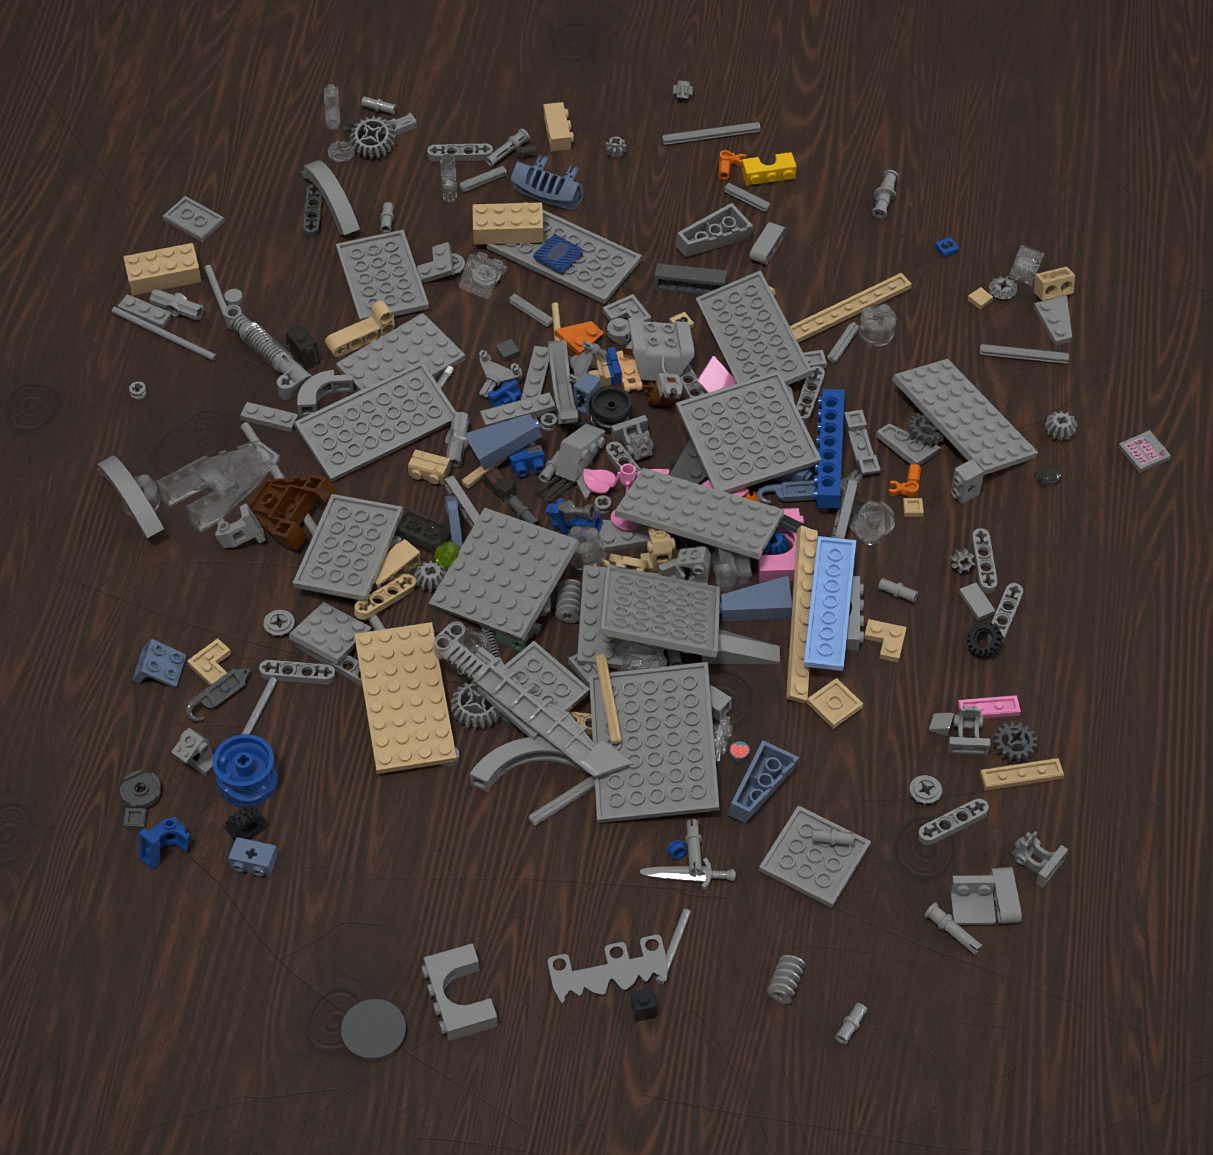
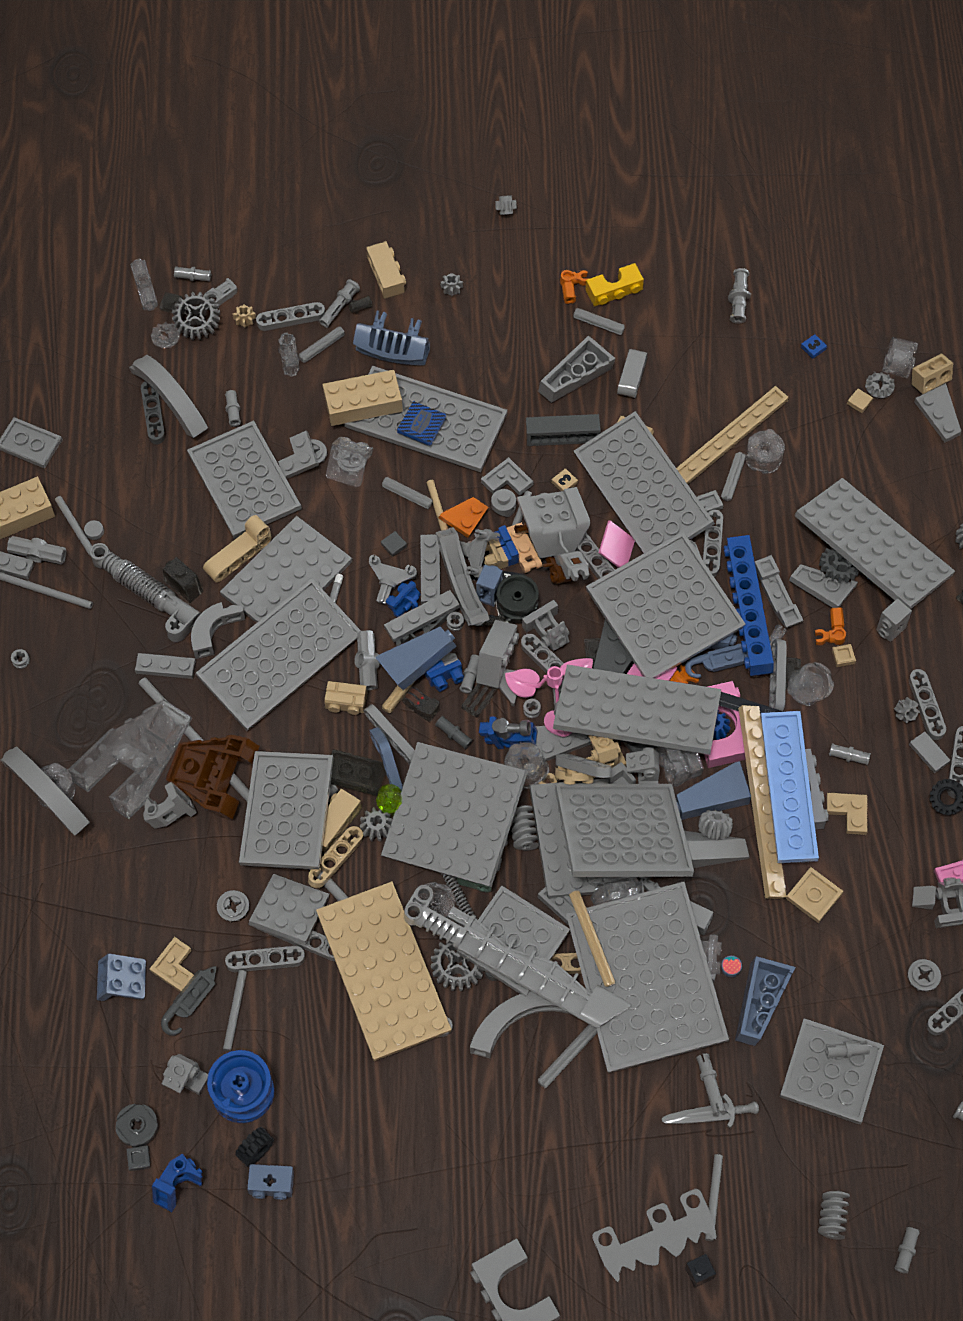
camera: 10 degrees left, 10 degrees up
light grey axle [662,122,760,145] -> none
blue plate [667,840,687,860] -> none
light grey axle [979,344,1069,364] -> none
none -> tan gear [233,304,256,328]
none -> light grey beam [555,754,611,778]
none -> light grey gear [698,809,733,841]

